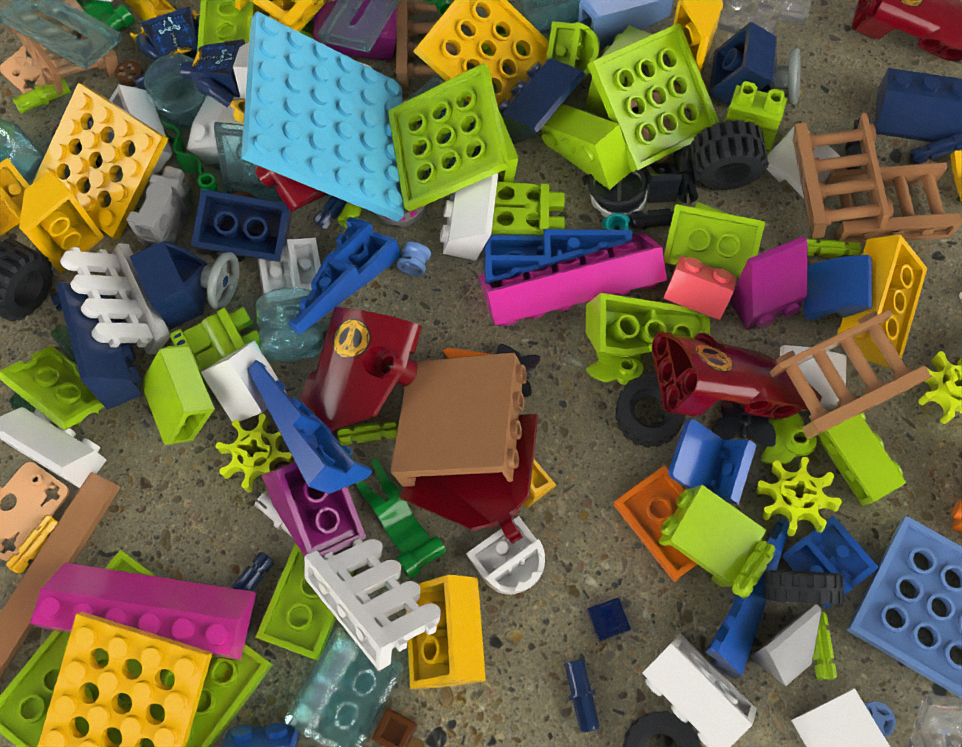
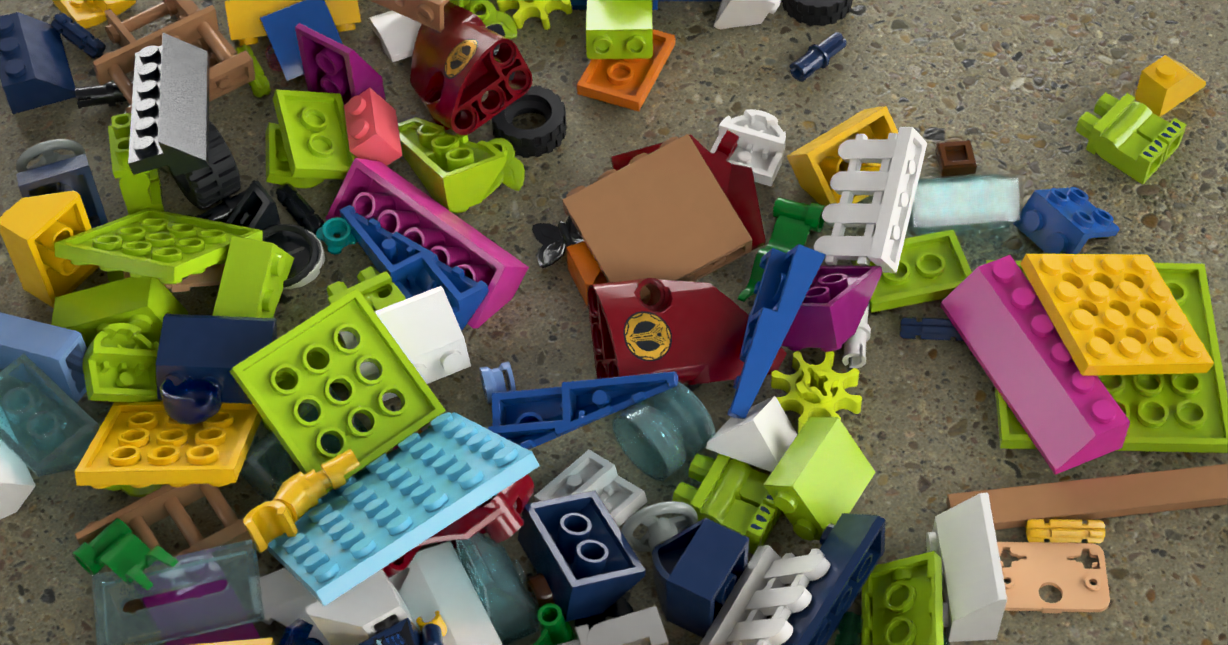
camera: 125 degrees left, 15 degrees down
clear blue tile [587,597,631,642] -> none
blue bracket [669,419,757,504] -> none
none -> slope [128,33,210,176]
none -> clear blue hair [160,375,223,425]
none -> yellow piece [243,449,361,553]

